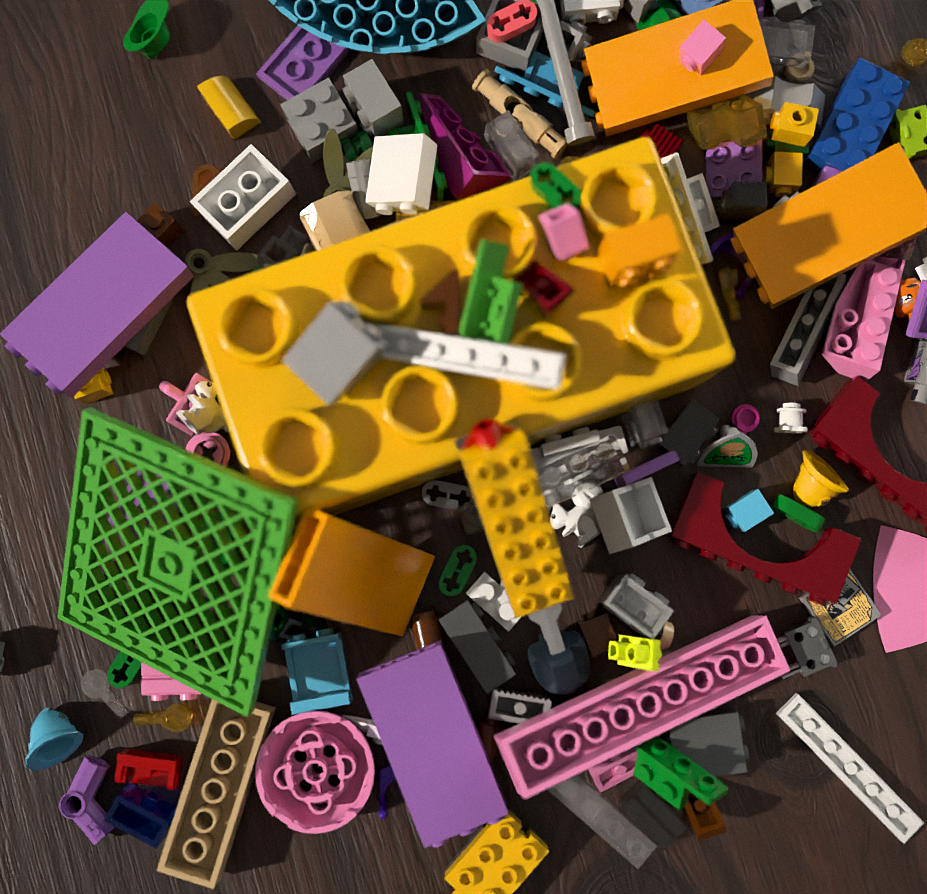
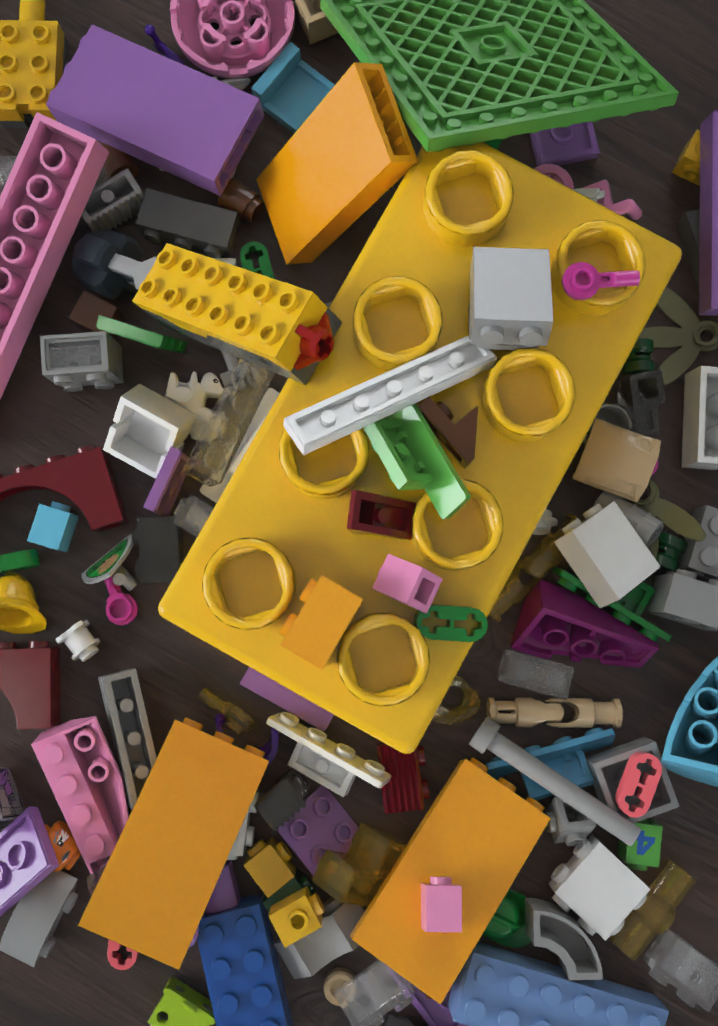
camera: 135 degrees right, 0 degrees up
neon yellow hips [608,635,662,671] -> none
tan tile [654,621,674,651] -> none
none -> green tile [96,315,188,354]
none -> dark pink plate [561,262,640,301]

